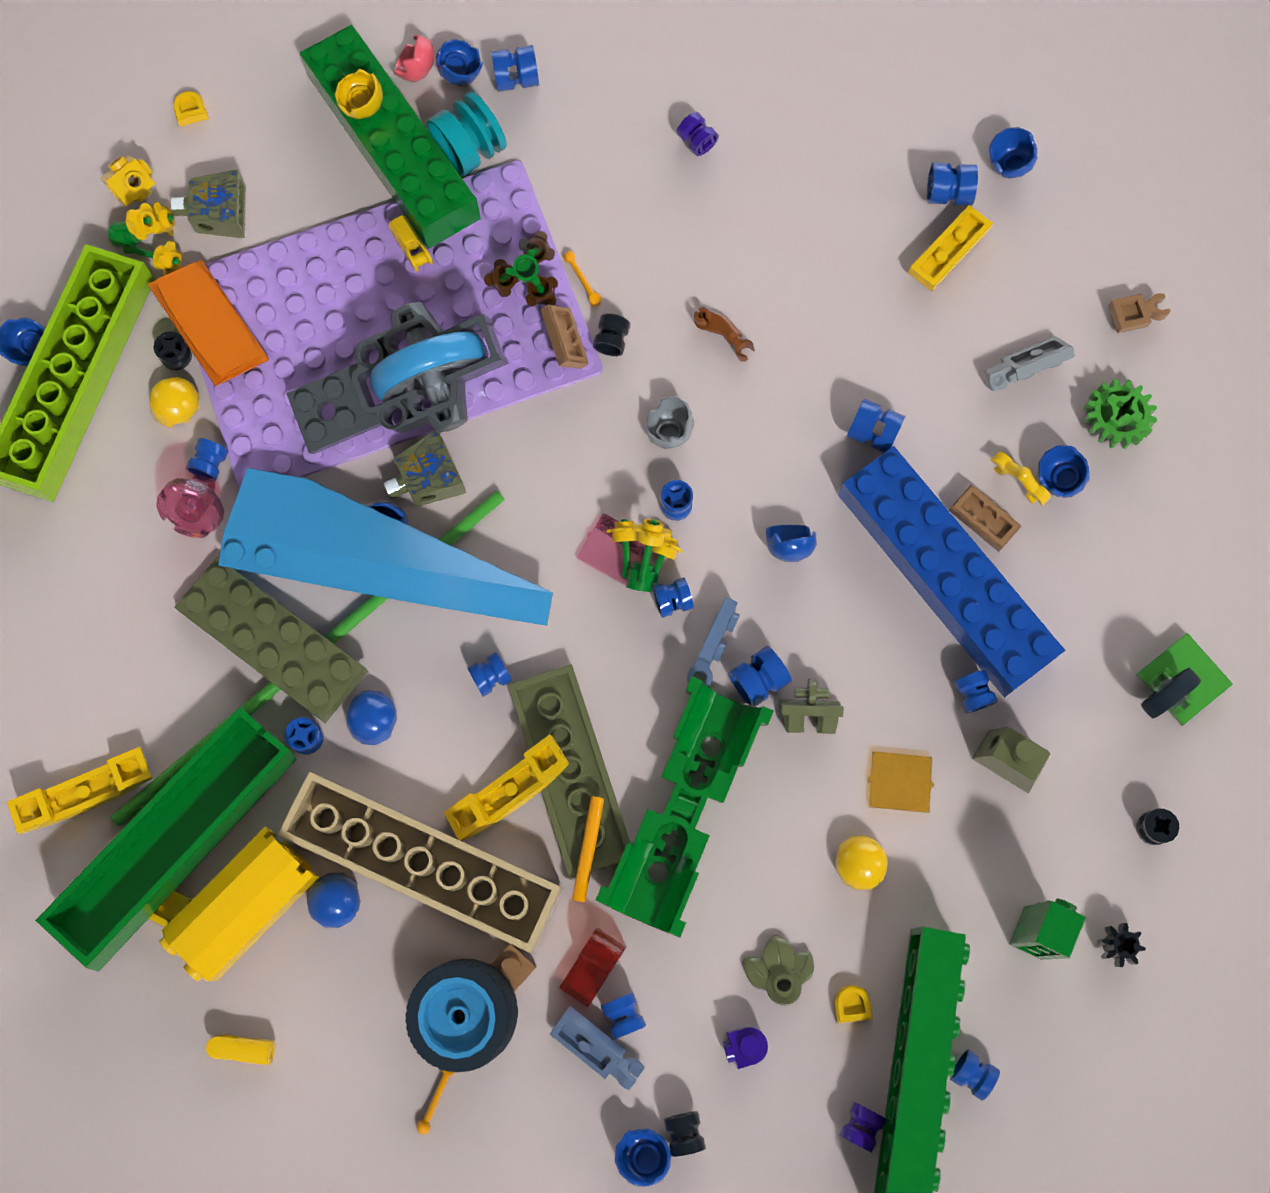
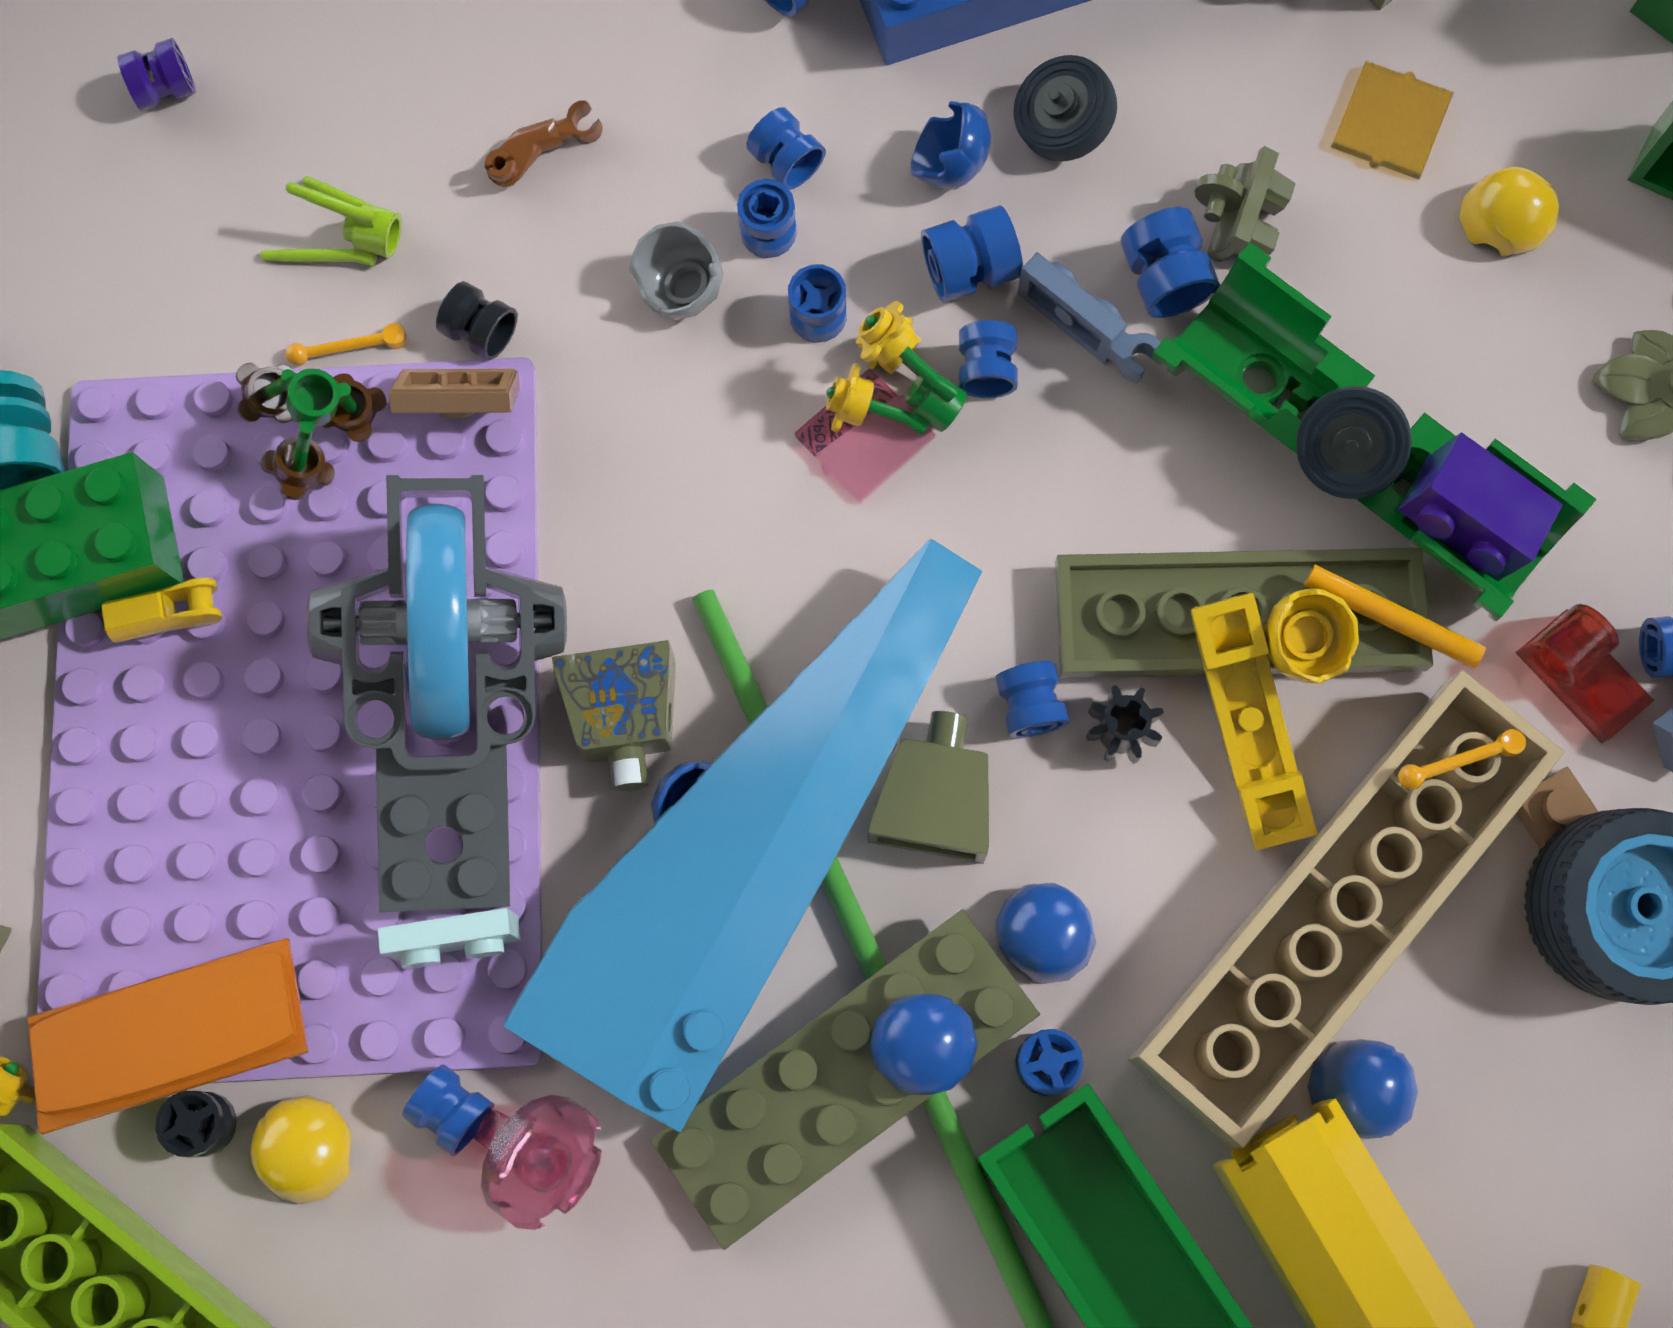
camera: 70 degrees left, 0 degrees up
none -> lime plant [260,176,402,267]
none -> light aqua plate [378,908,521,969]
none -> blue wheel [737,179,797,258]
none -> blue wheel [746,107,826,190]
none -> olive torso [868,711,989,864]
none -> blue hair [870,994,978,1095]
none -> blue wheel [921,205,1023,303]
none -> black wheel [1013,55,1117,161]
none -> black gear [1086,685,1164,764]
none -> yellow hair [1263,589,1359,684]
none -> black wheel [1296,386,1412,499]
none -> dark purple brick [1398,432,1563,582]
none -> light orange hinge [1398,729,1526,790]

